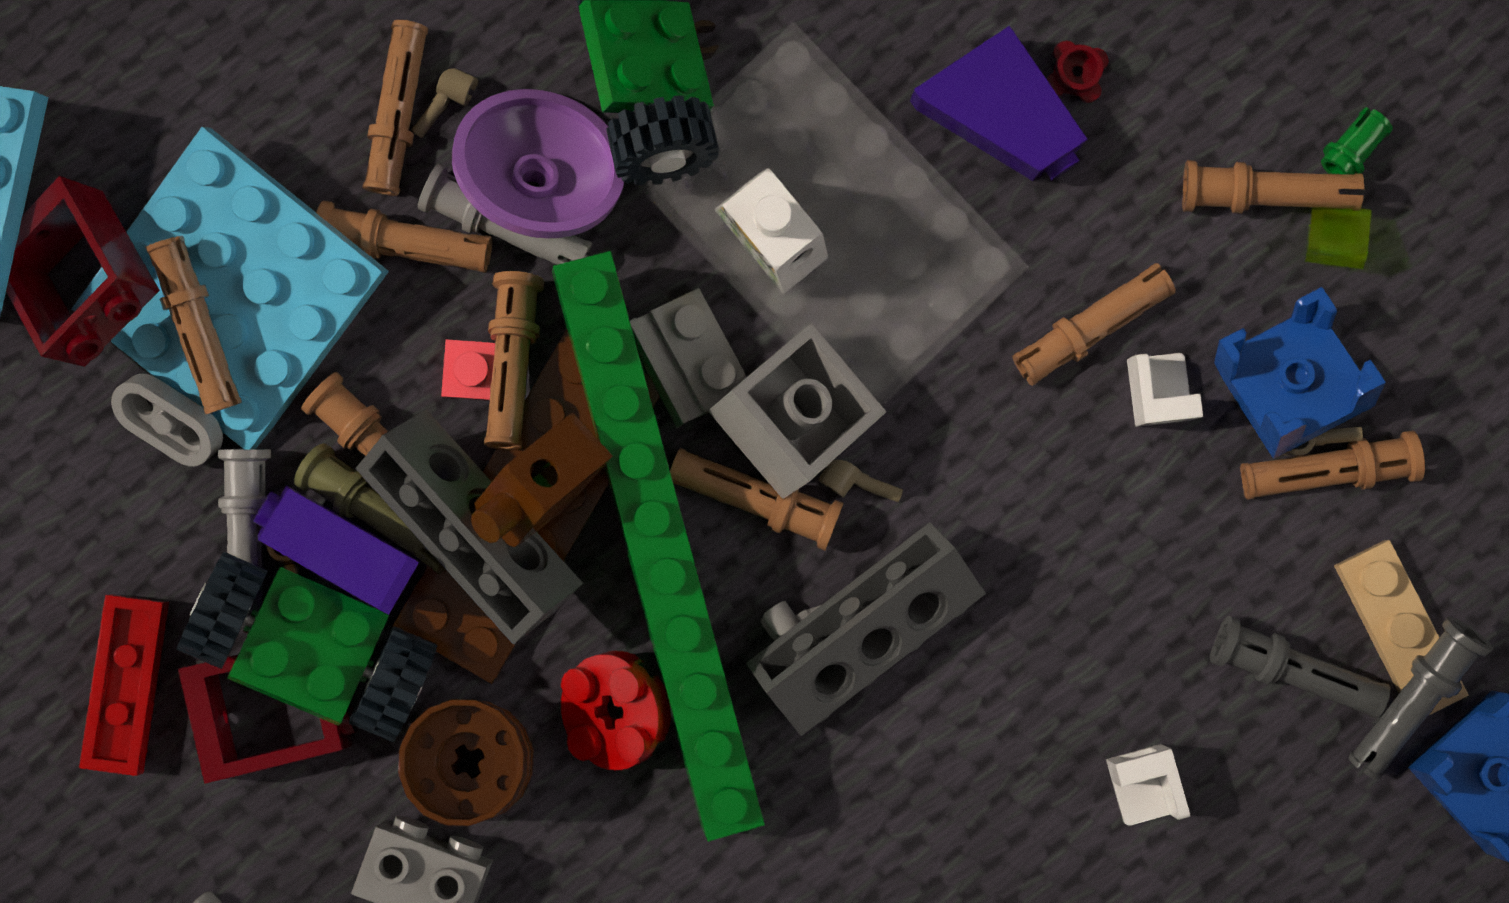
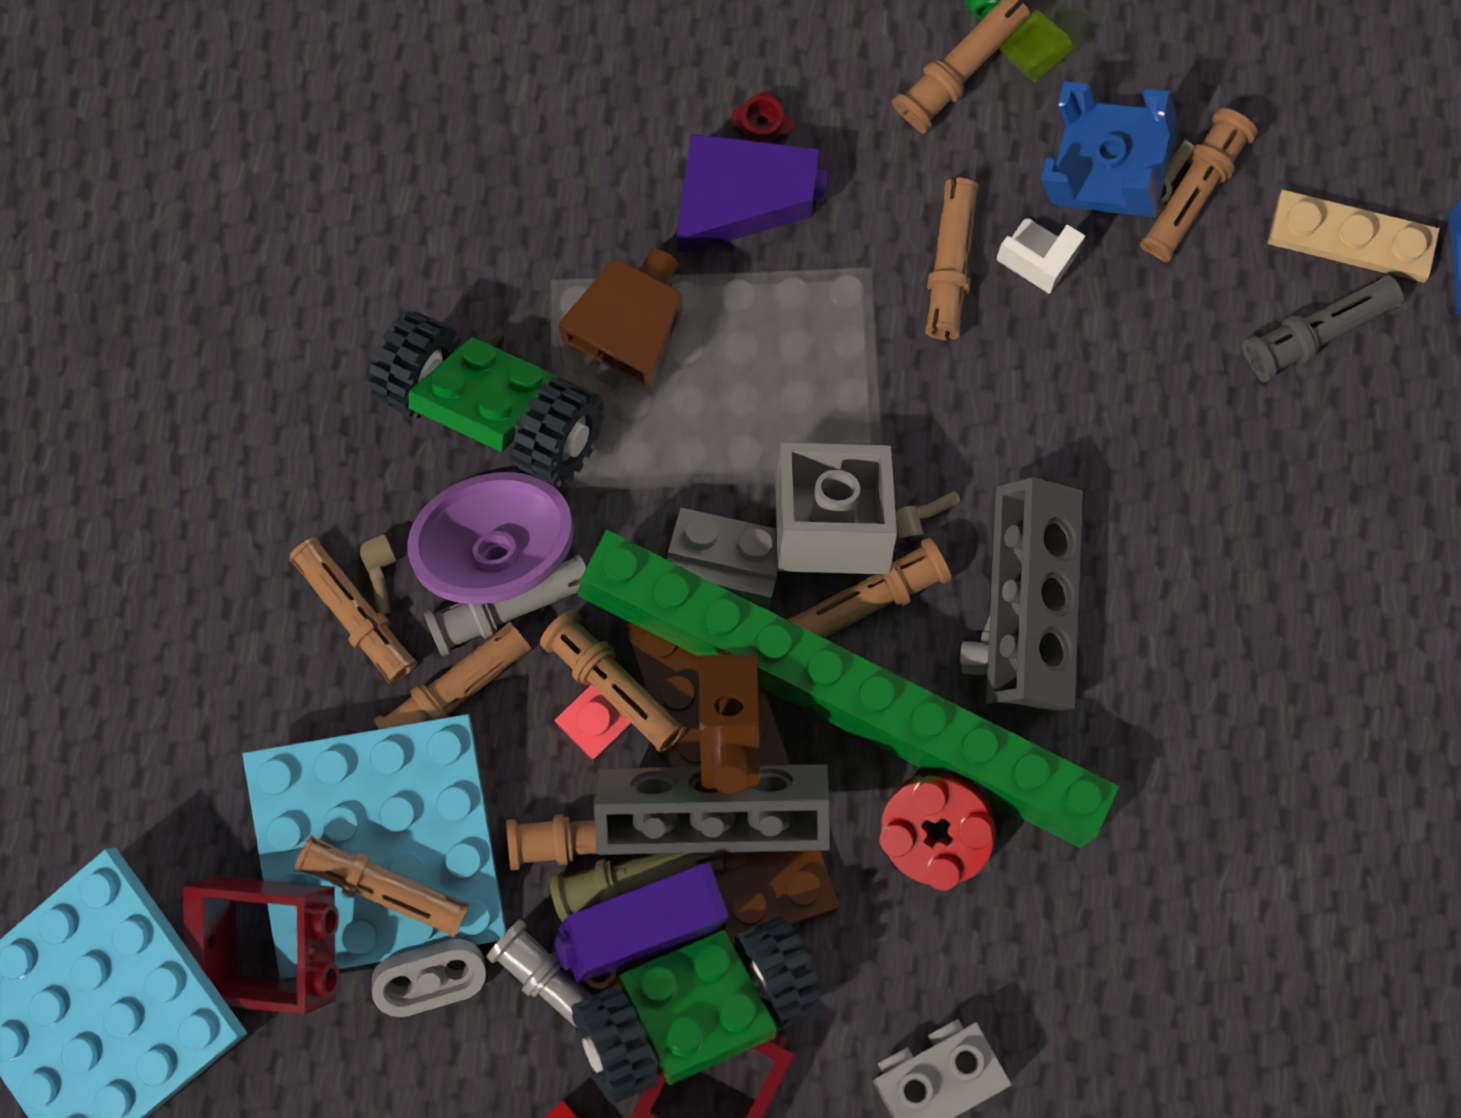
camera: 45 degrees left, 10 degrees down
reddish brown wheel [398,700,534,826] -> none
white torso [715,168,828,294] -> none
white panel [1106,744,1190,826] -> none
dark grey pin [1348,616,1493,780] -> none
none -> reddish brown torso [559,248,683,390]

